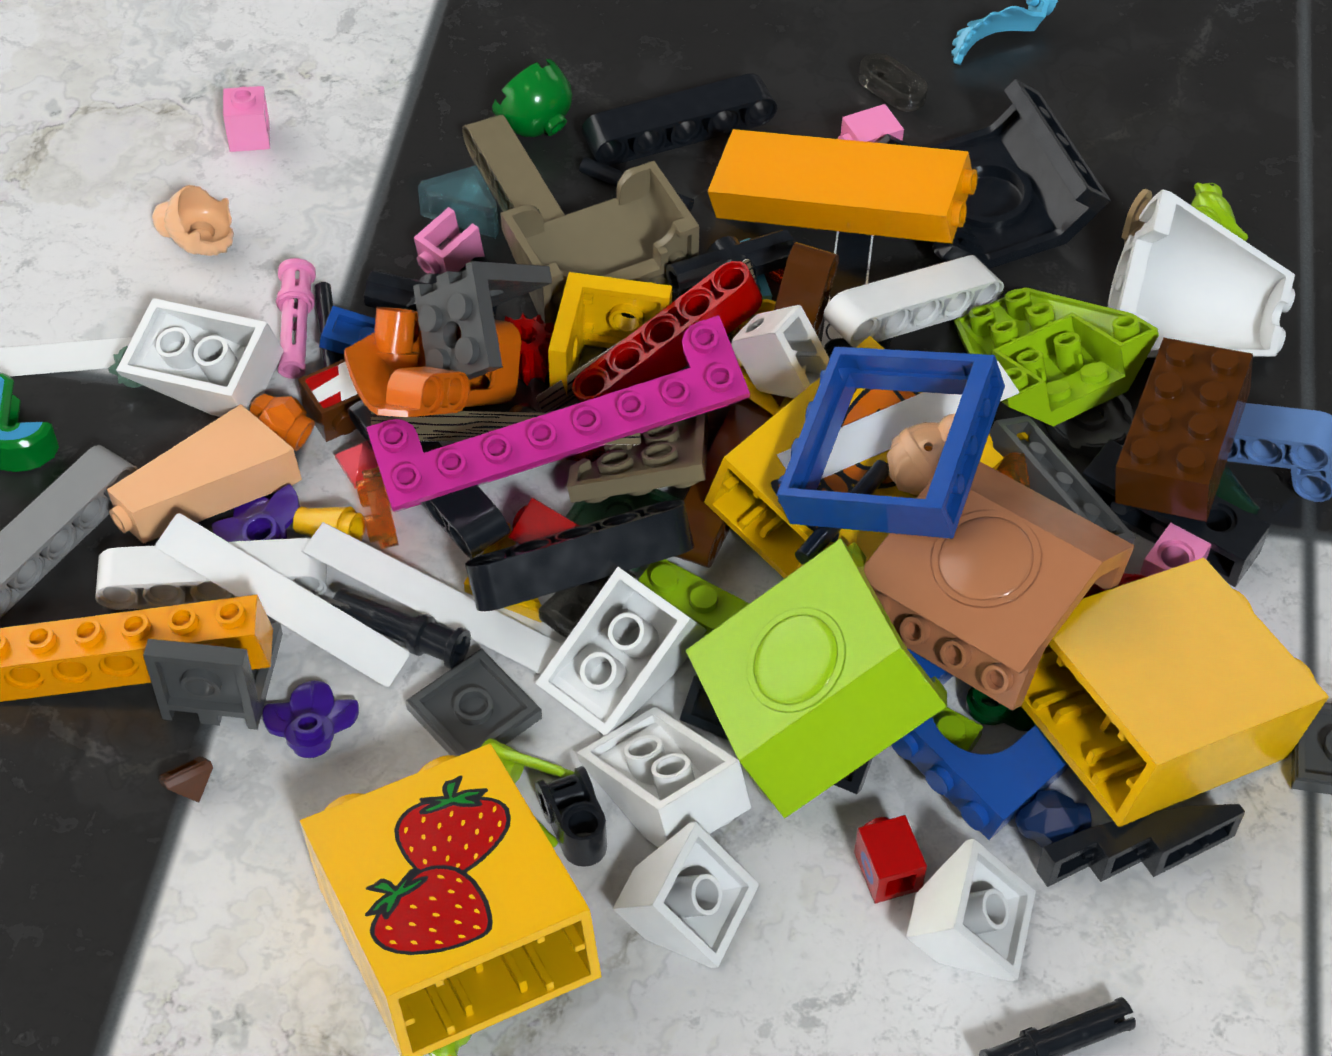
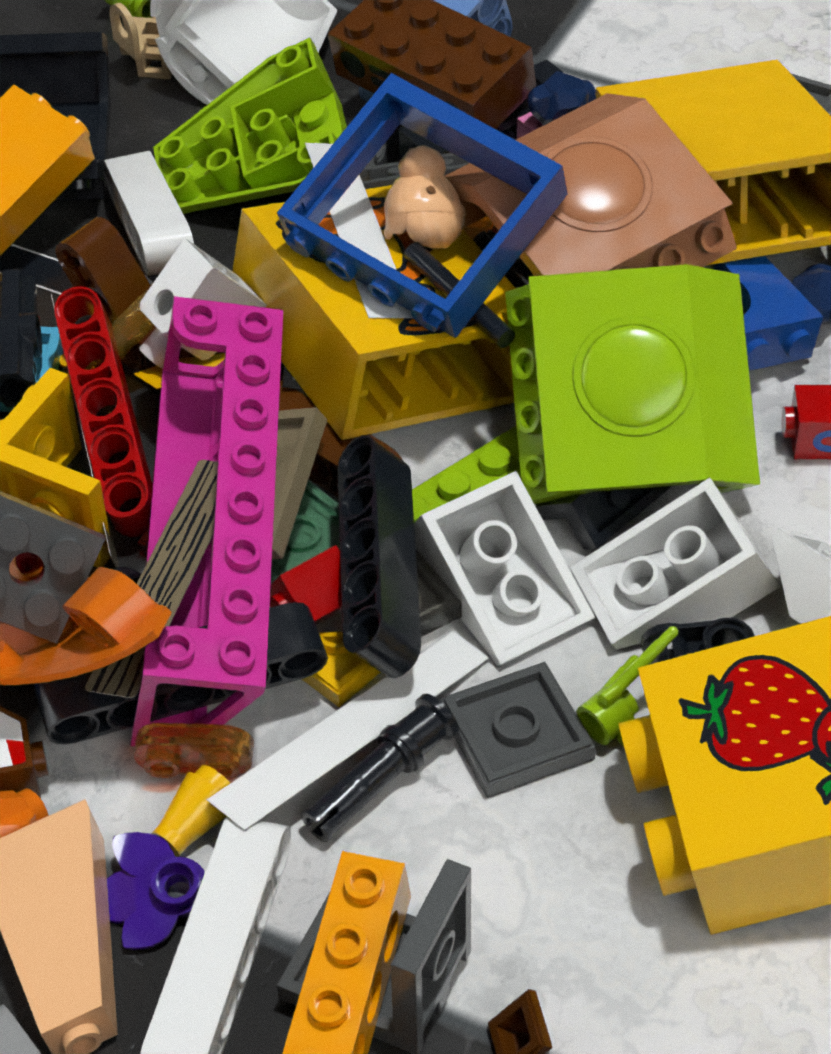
camera: 70 degrees left, 5 degrees down
white sticker [156,513,410,687] -> none
dark purple plate [262,680,359,758] -> none
coral slope [335,441,382,489] -> none
none -> dark blue rock [527,71,596,125]

